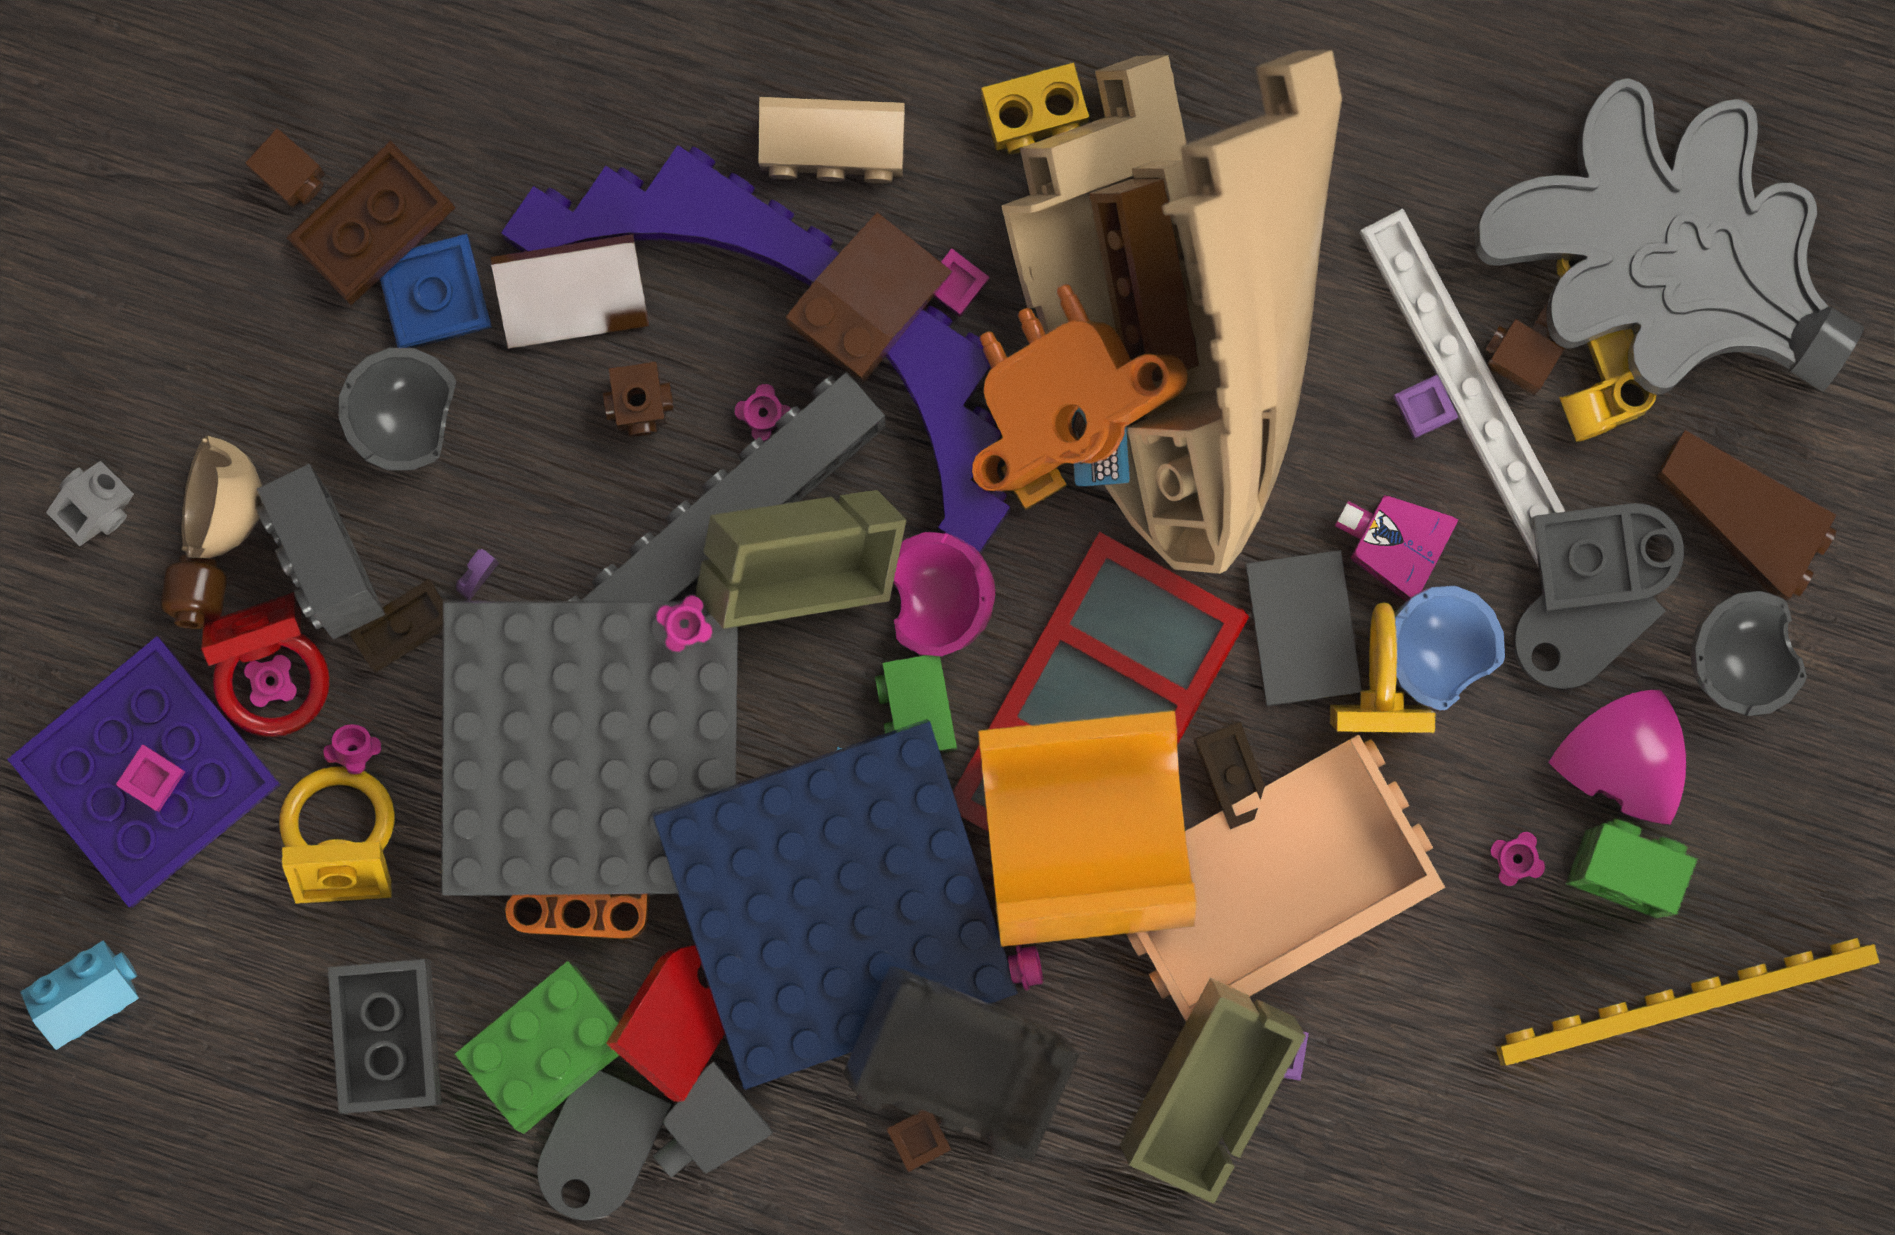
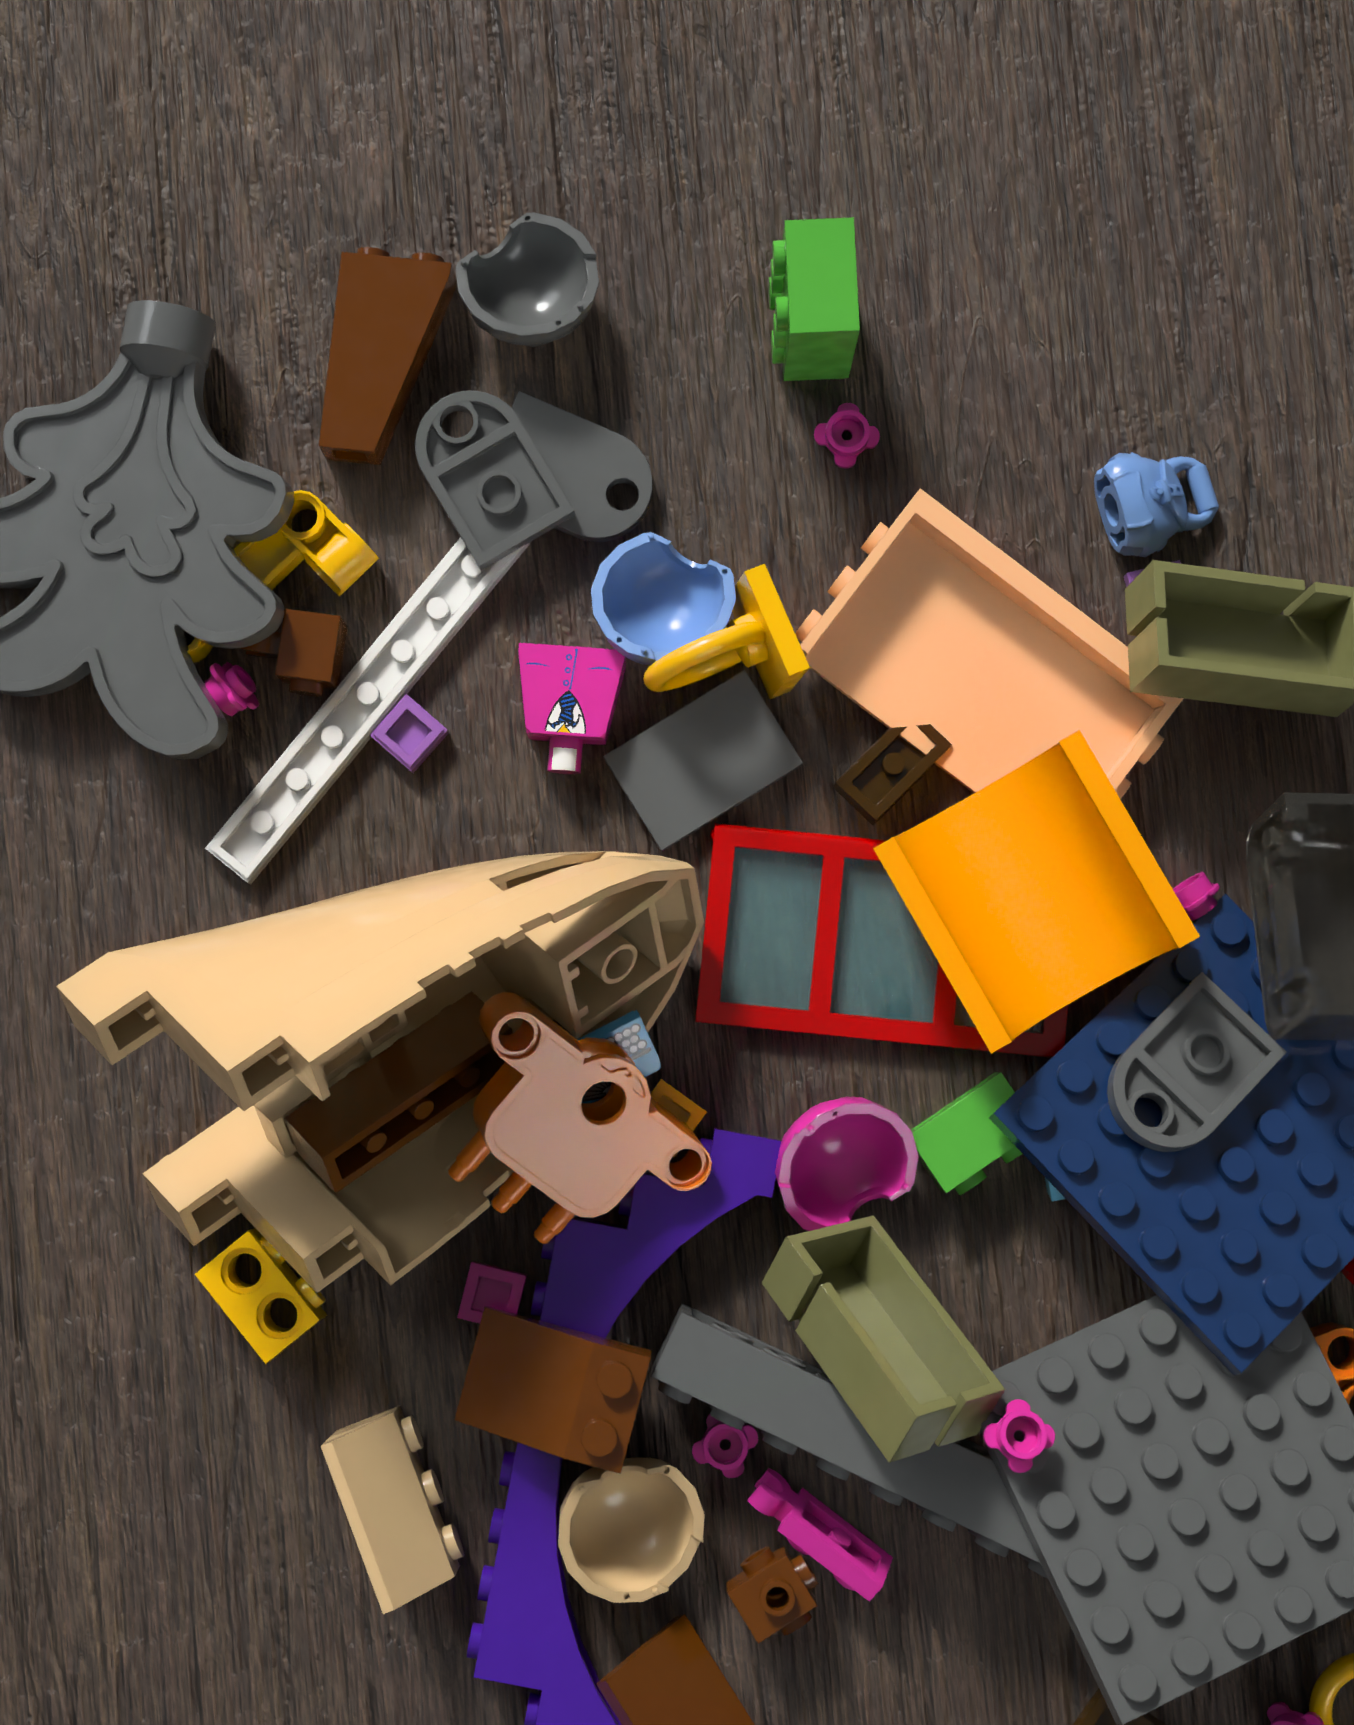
camera: 110 degrees left, 0 degrees up
medium lavender tile [456,549,499,601] -> none
yellow plate [1496,938,1880,1066] -> none
dark pink brick [1549,690,1686,824] -> none
none -> dark pink plate [205,662,259,716]
none -> tan cylinder [558,1458,705,1603]
none -> dark pink plate [748,1468,893,1602]
none -> medium blue piece [1094,452,1219,557]
none -> dark grey tile [1107,972,1287,1152]

